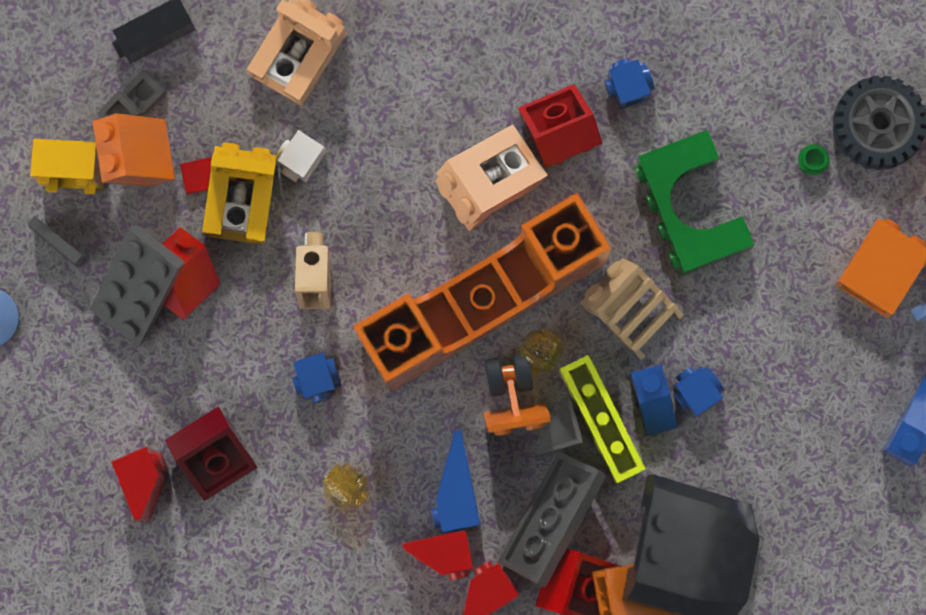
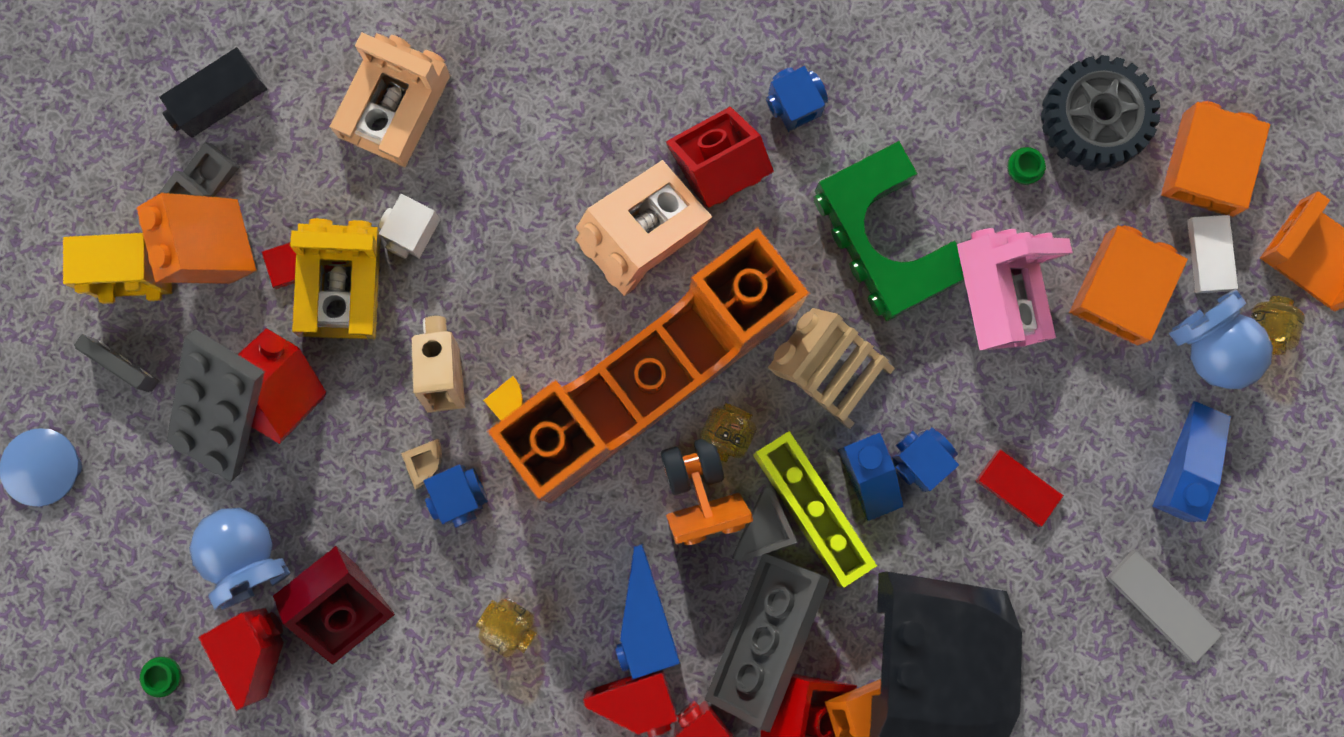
camera: 20 degrees left, 0 degrees up
none -> green plate [140,656,182,697]
none -> medium blue tile [189,508,291,610]
none -> tan tile [401,439,442,490]
none -> yellow tile [483,376,523,421]
none -> bright pink brick [957,228,1073,350]
none -> red tile [975,449,1064,527]
none -> light grey tile [1106,550,1222,663]

